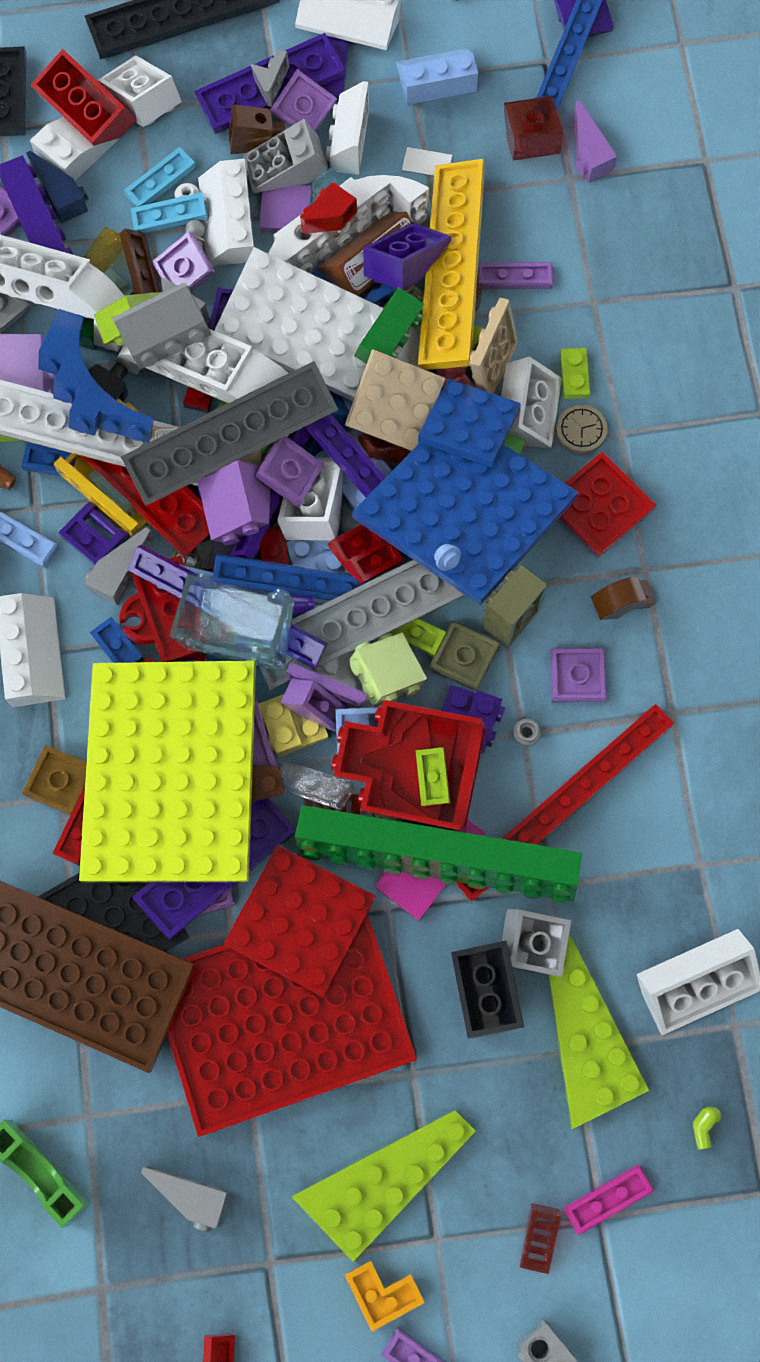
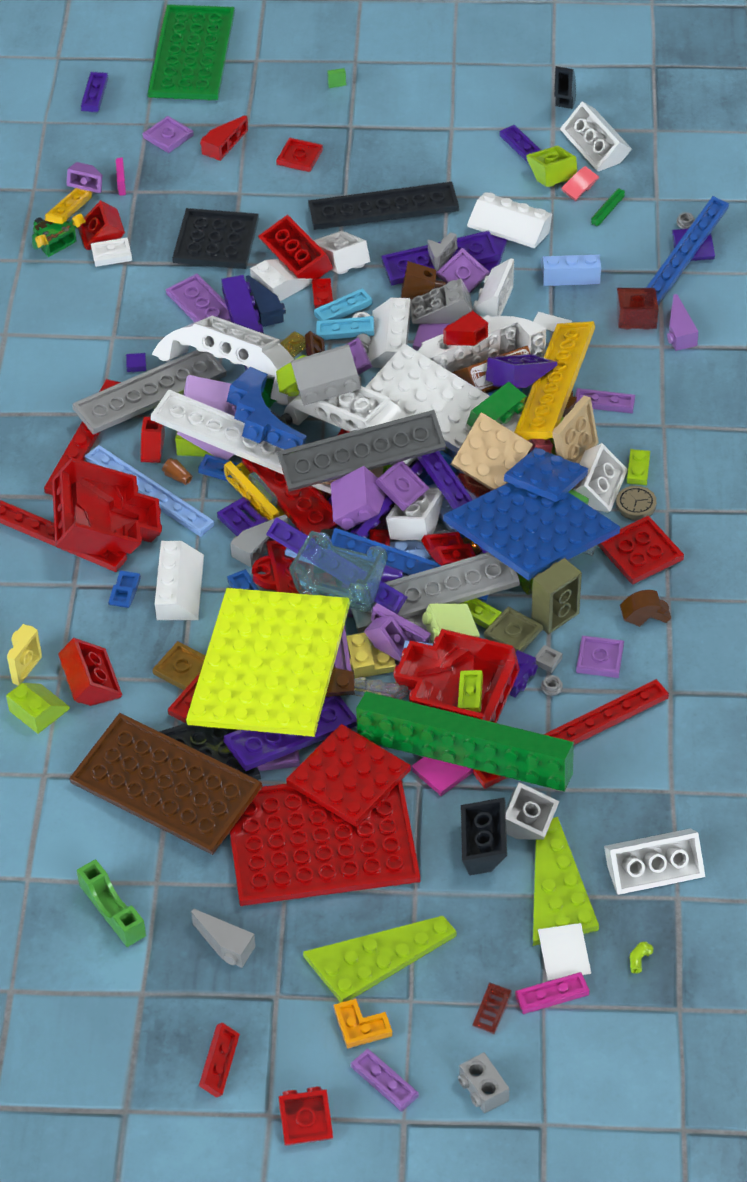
camera: 10 degrees right, 25 degrees down
light blue plate [434,544,461,571] -> none
none -> red plate [312,278,333,309]
none -> light grey plate [535,645,563,673]
none -> white sticker [538,923,591,980]

